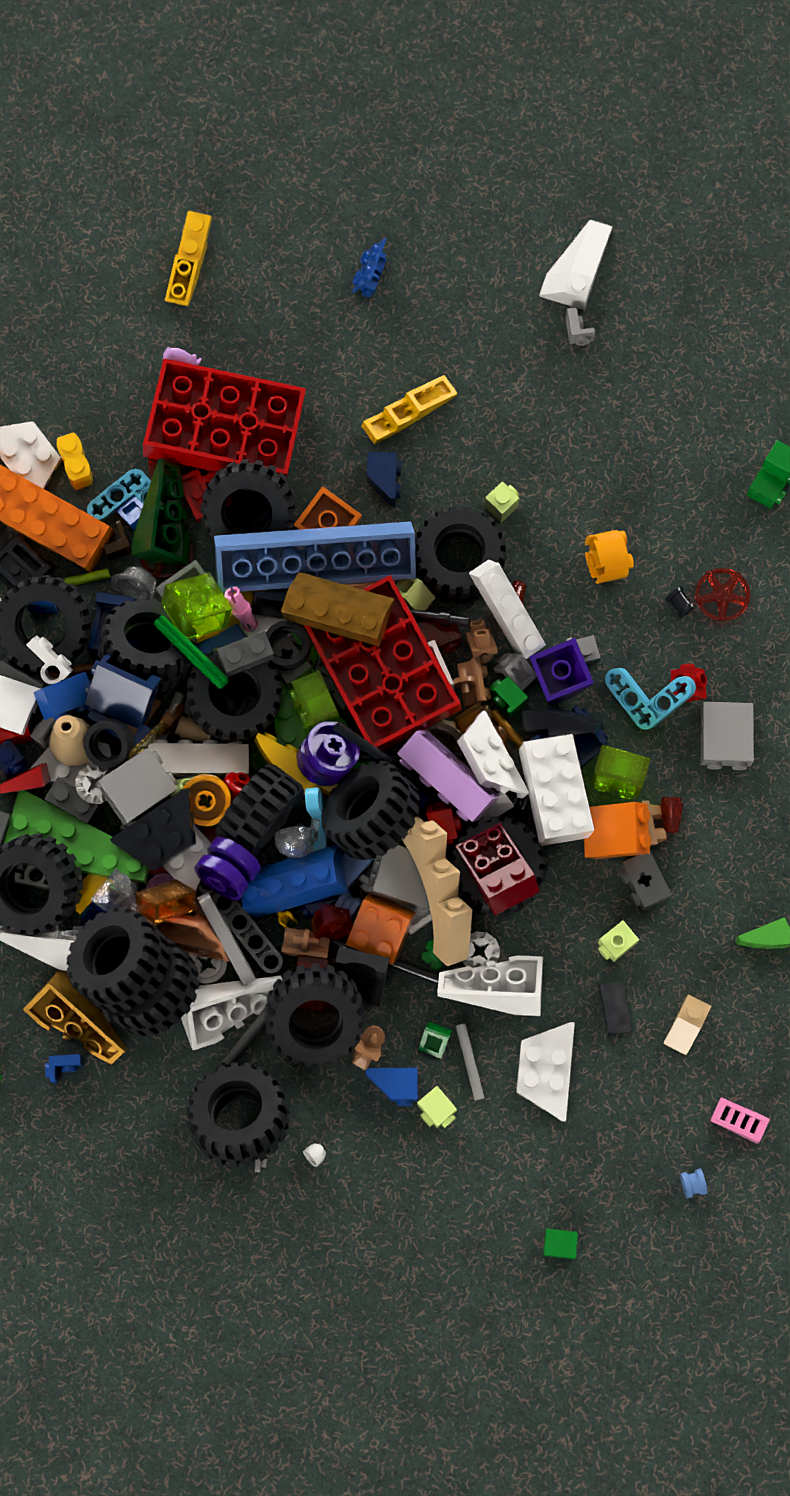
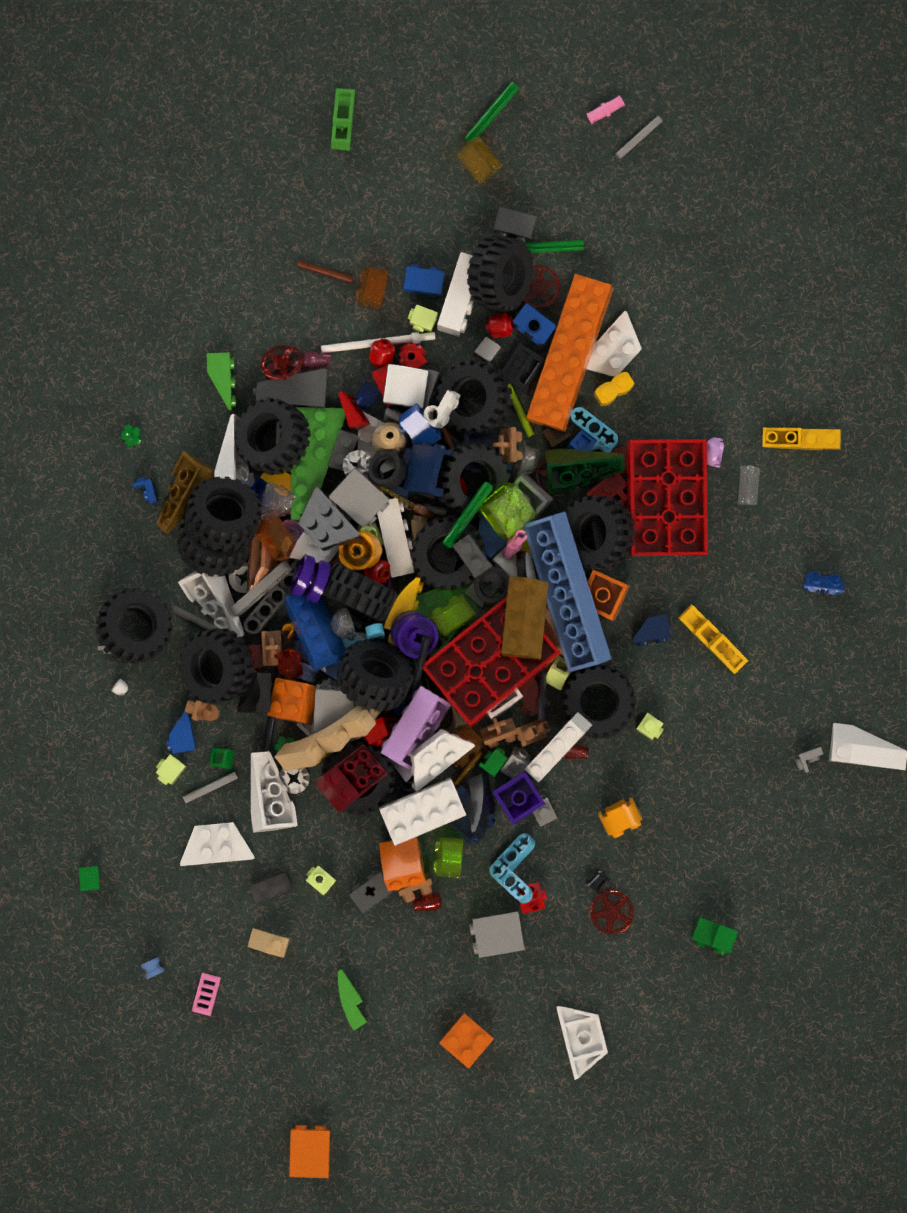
camera: 80 degrees right, 10 degrees up
none -> medium nougat hips [493,427,523,463]
none -> clear hinge [738,465,760,506]

